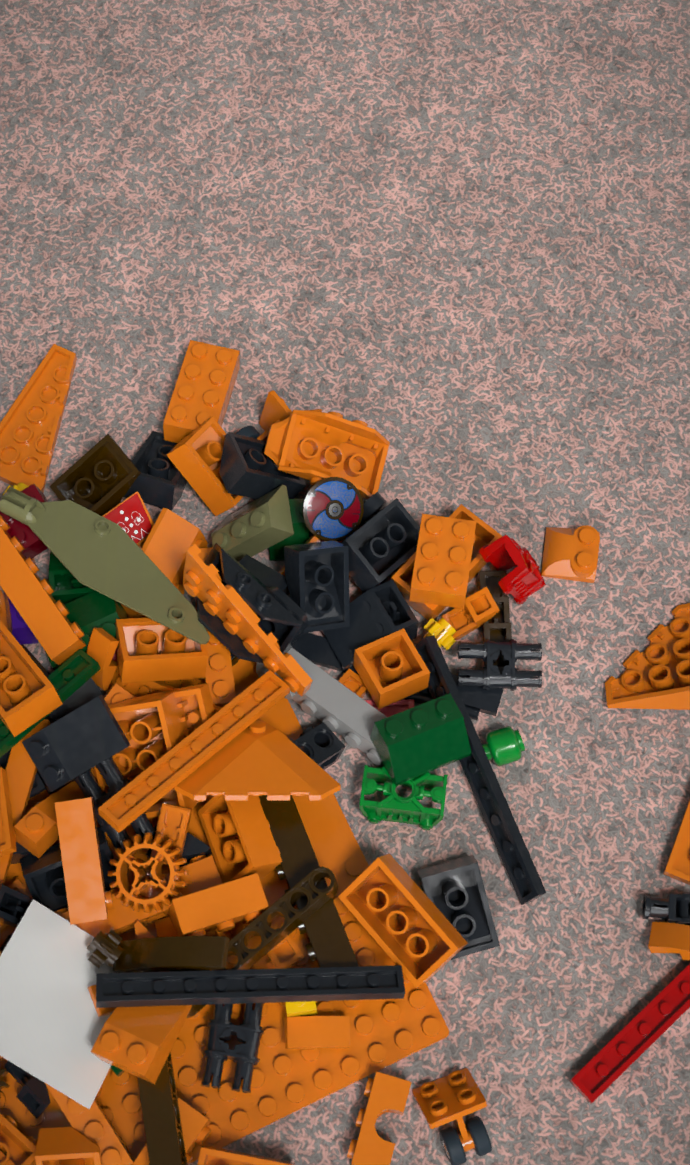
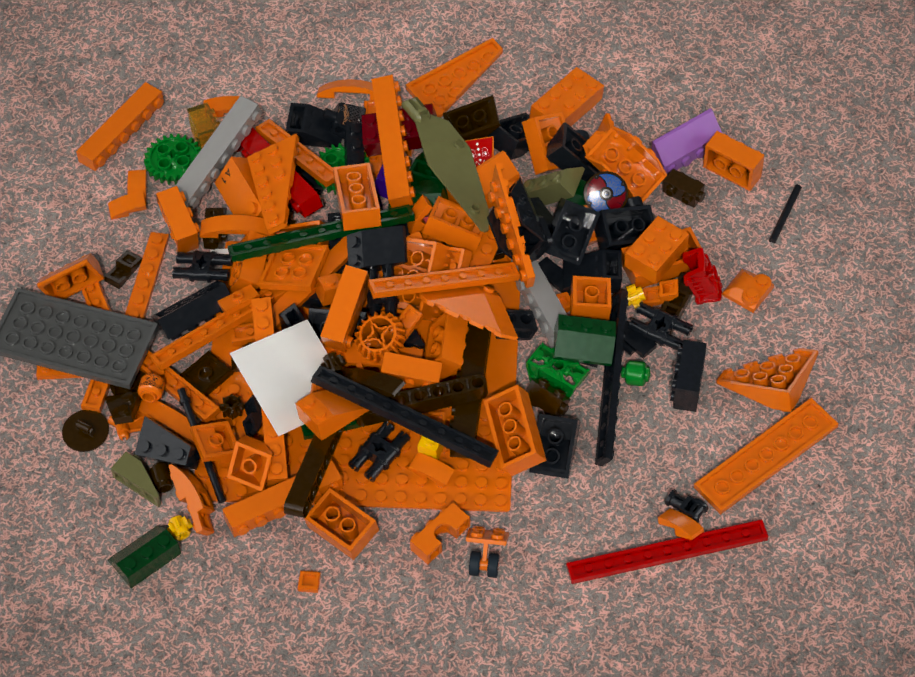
camera: 30 degrees right, 10 degrees down
none -> dark brown brick [526,378,571,417]
none -> medium lavender slope [652,108,722,175]
none -> dark brown brick [663,169,706,208]
none -> black brick [670,340,707,412]
none -> orange brick [703,131,765,191]
none -> black bar [769,184,802,243]

